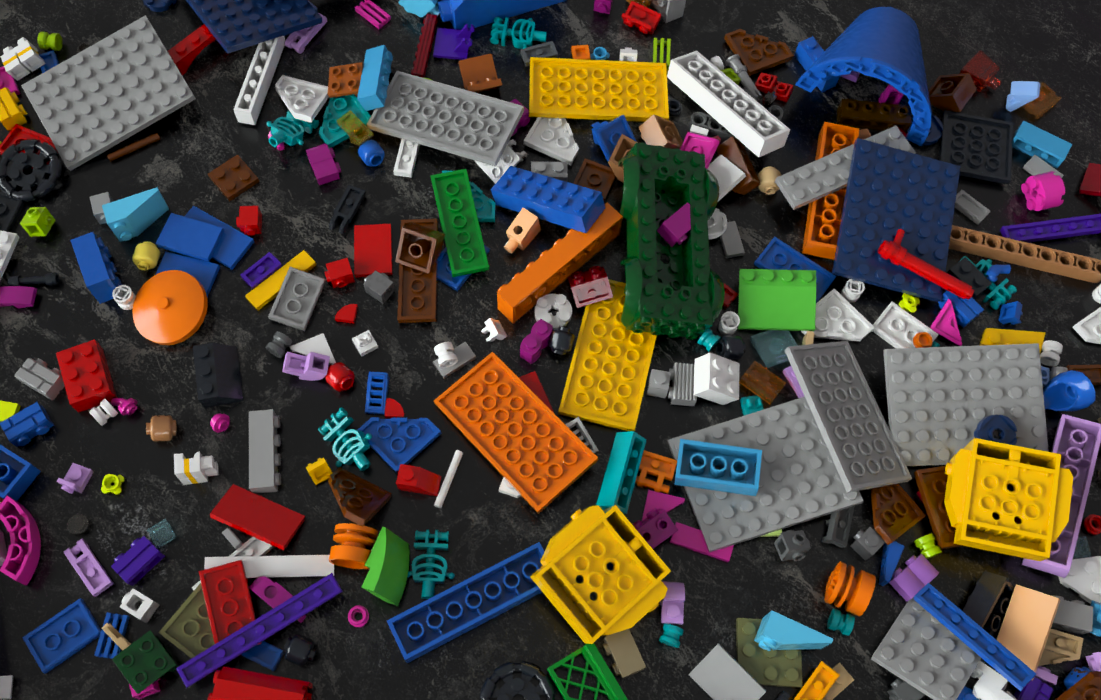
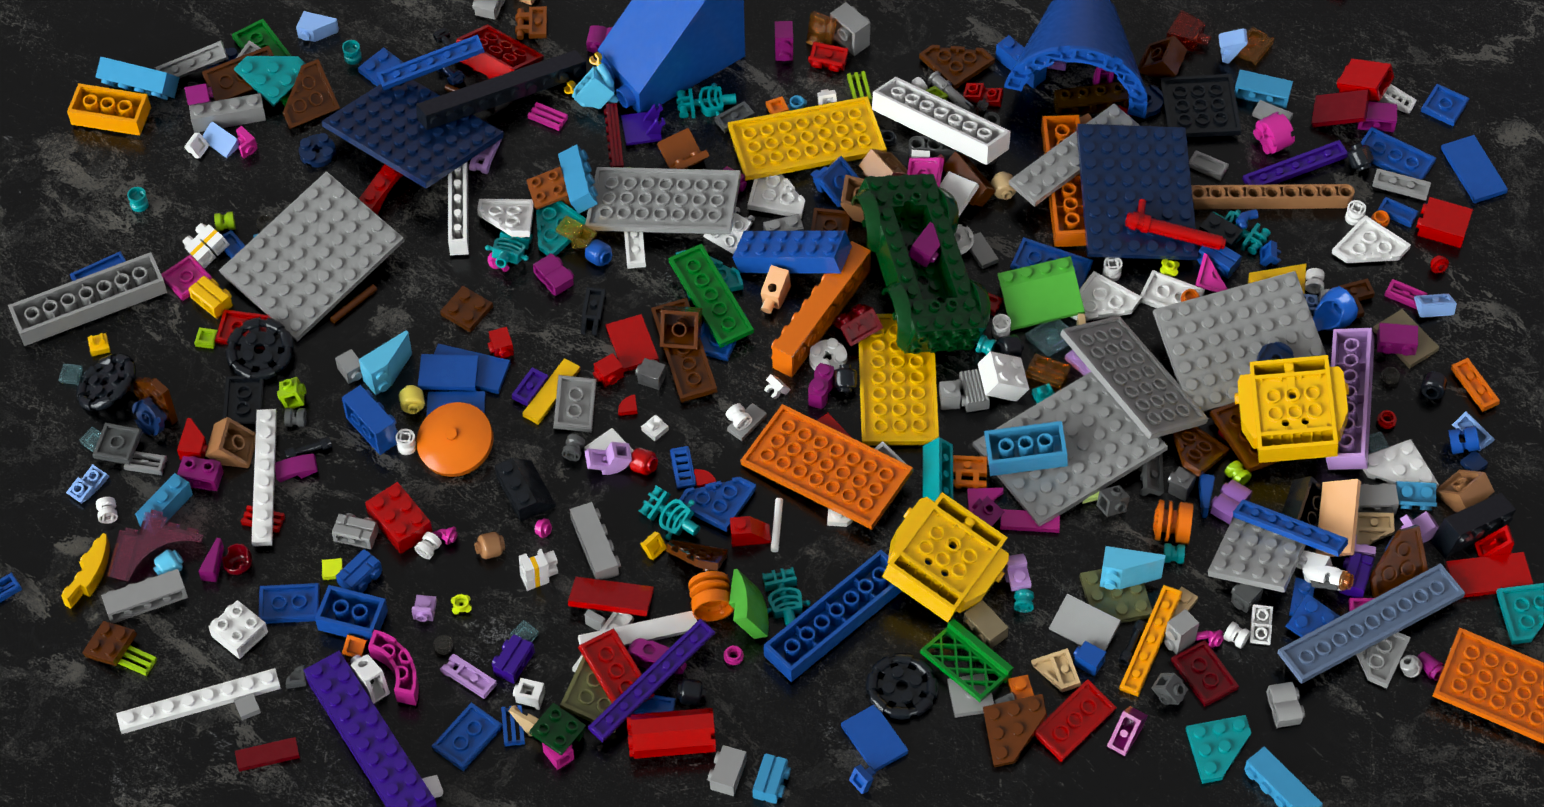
camera: 10 degrees left, 10 degrees down
none -> dark grey wheel [284,408,307,427]

